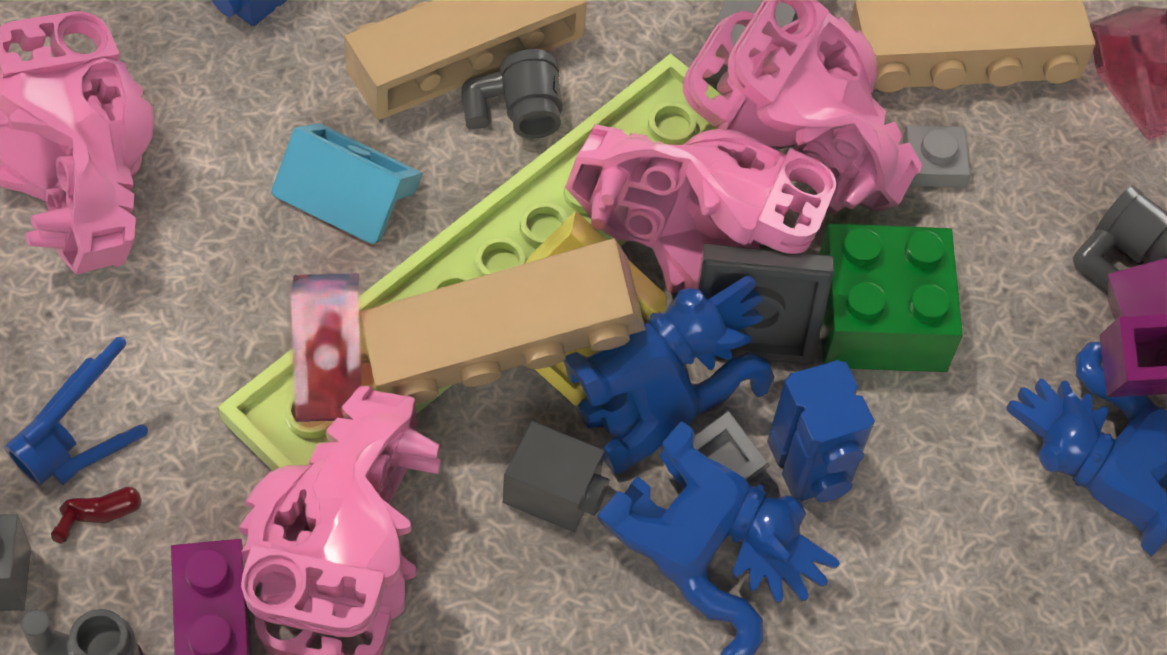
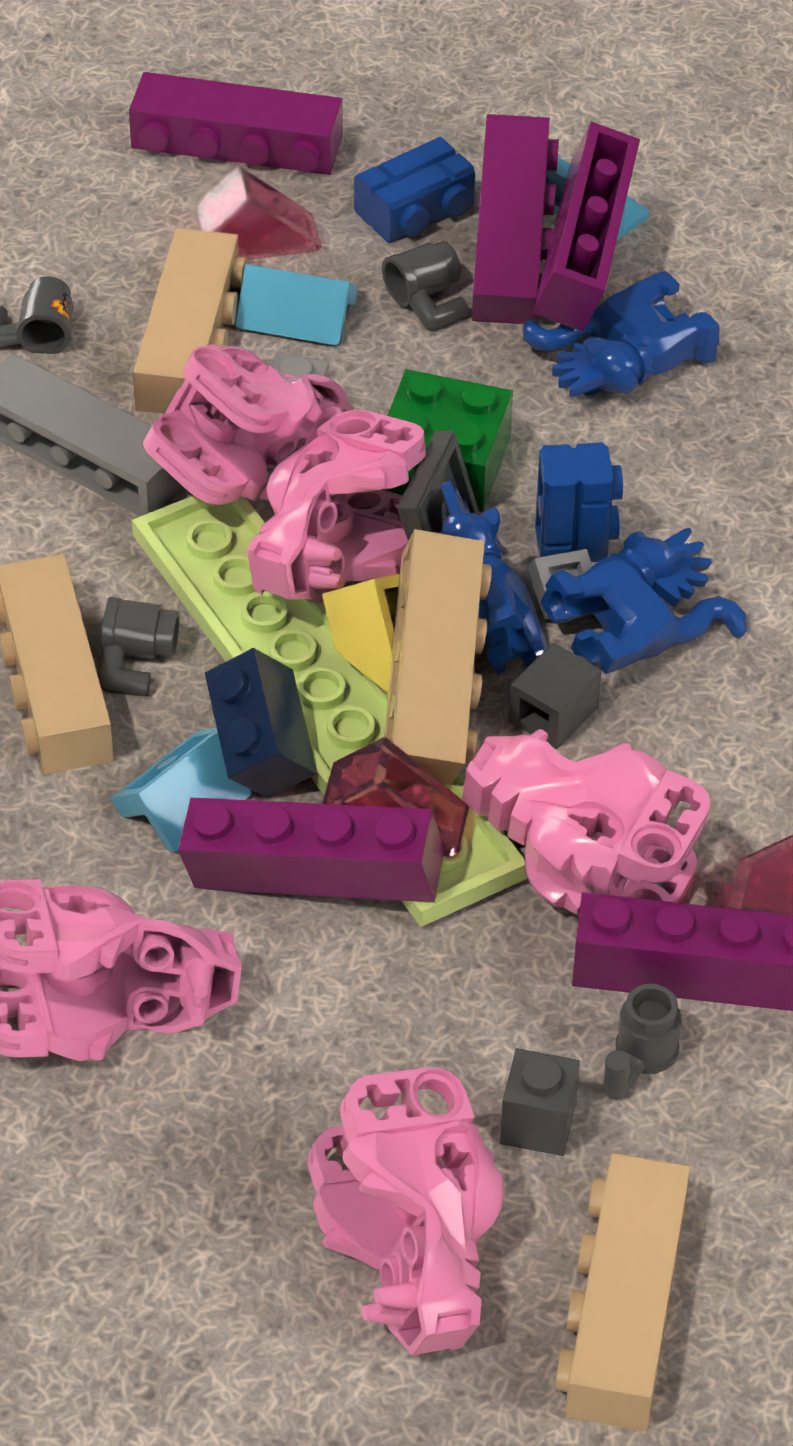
camera: 70 degrees left, 10 degrees down
blue plant [4,337,148,485] -> none
dark red piece [51,487,142,544] -> none
none -> magenta brick [178,797,445,903]
none -> dark blue brick [205,648,318,798]
none -> medium azure panel [235,264,359,346]

